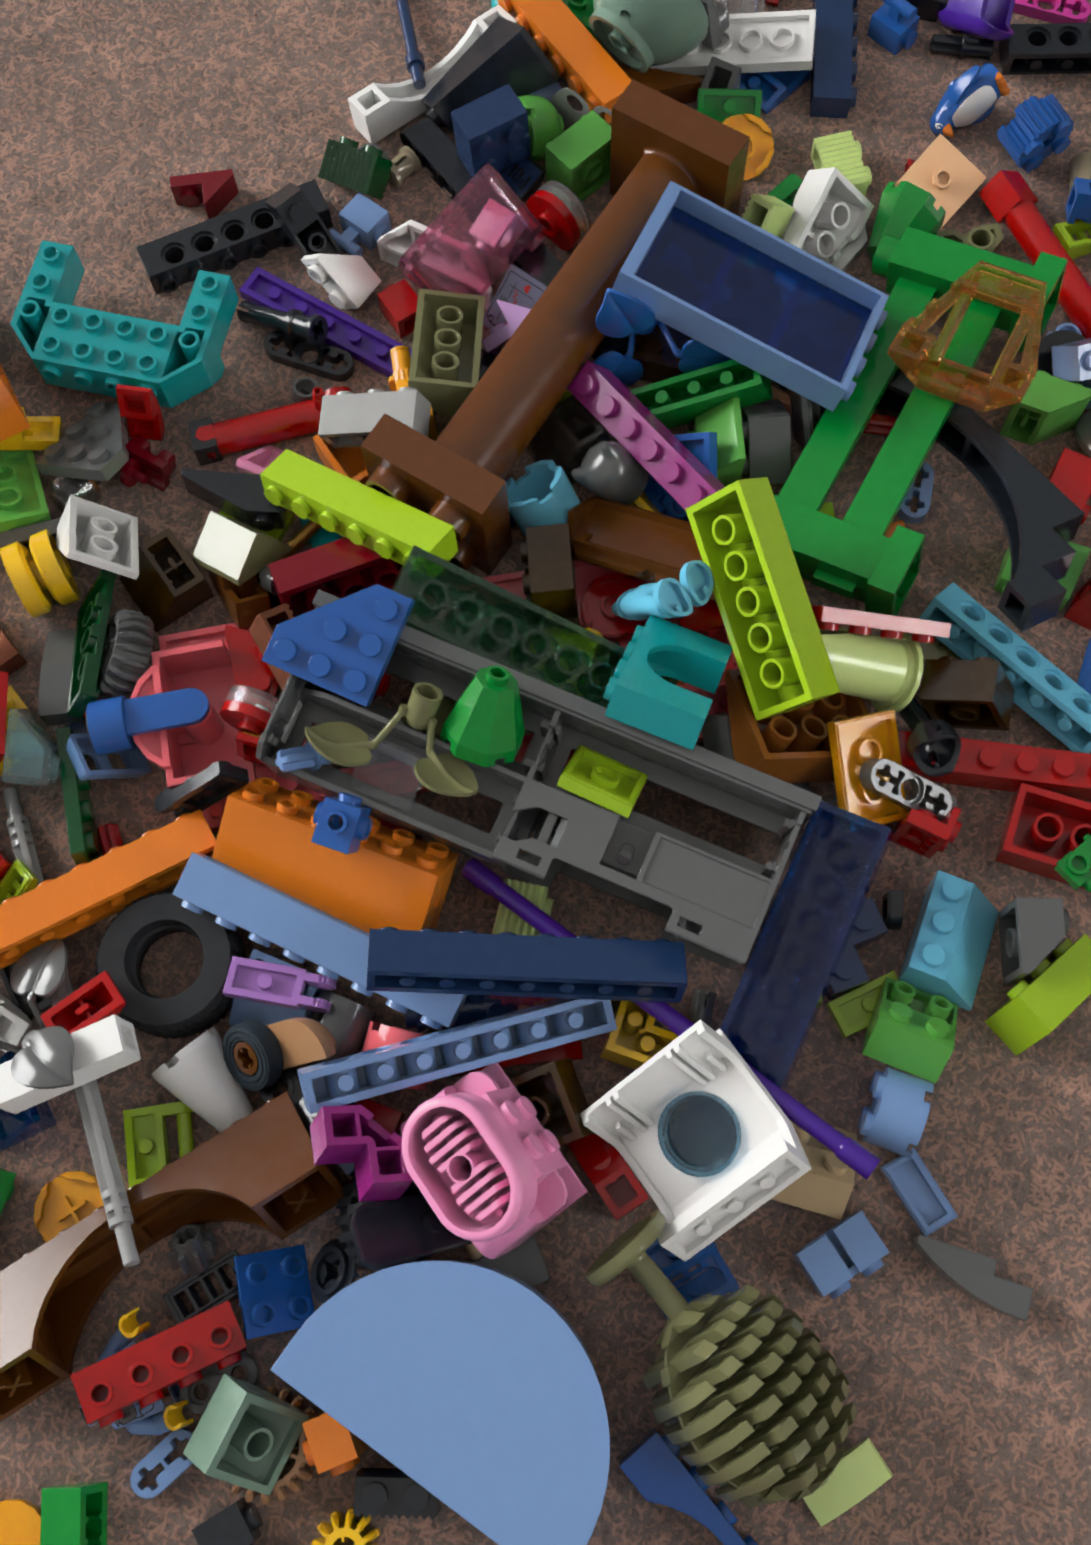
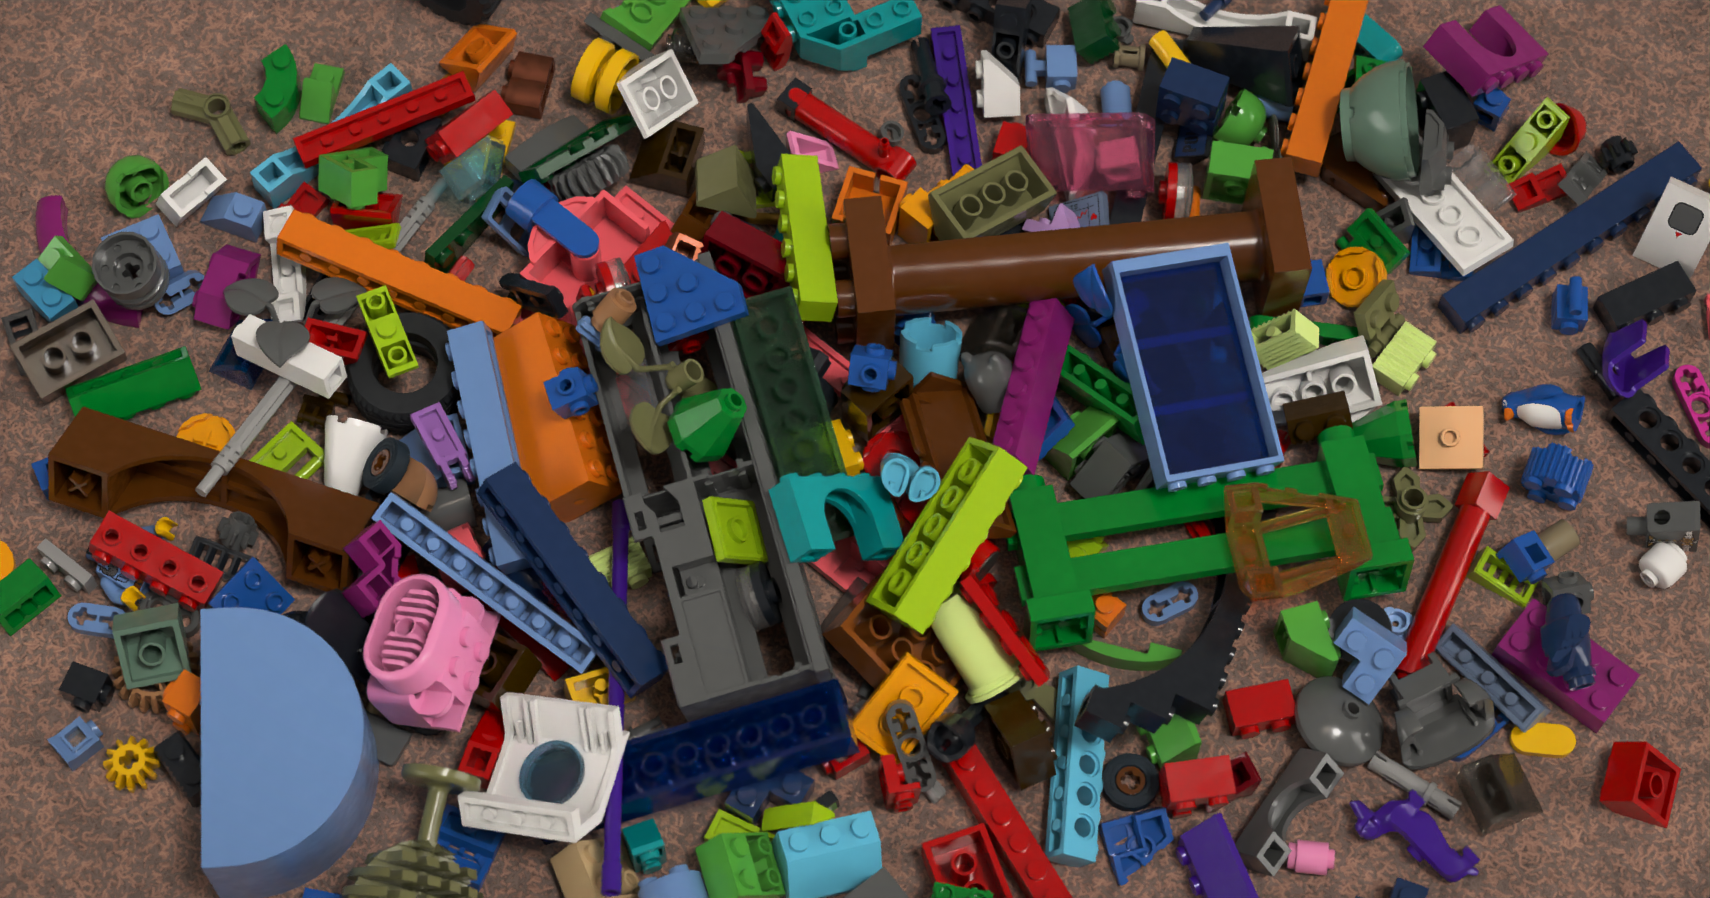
camera: 45 degrees right, 5 degrees down
light grey brick [318,387,431,448] -> none
none -> light grey plate [37,538,98,594]
none -> dark brown arm [297,391,352,430]
none -> lime slope [356,285,419,379]
none -> medium nougat brick [591,288,636,333]
none -> teal slope [622,818,667,874]
none -> piece [735,561,783,631]
none -> lime slope [761,801,835,832]
none -> blue brick [848,343,897,392]
none -> bright green slope [1068,640,1182,671]
none -> medium blue brick [1100,81,1133,128]
none -> black bush [1102,753,1159,812]
none -> yellow cylinder [1149,30,1190,68]
none -> dark brown brick [1282,391,1353,445]
none -> olive plate [1354,279,1405,358]

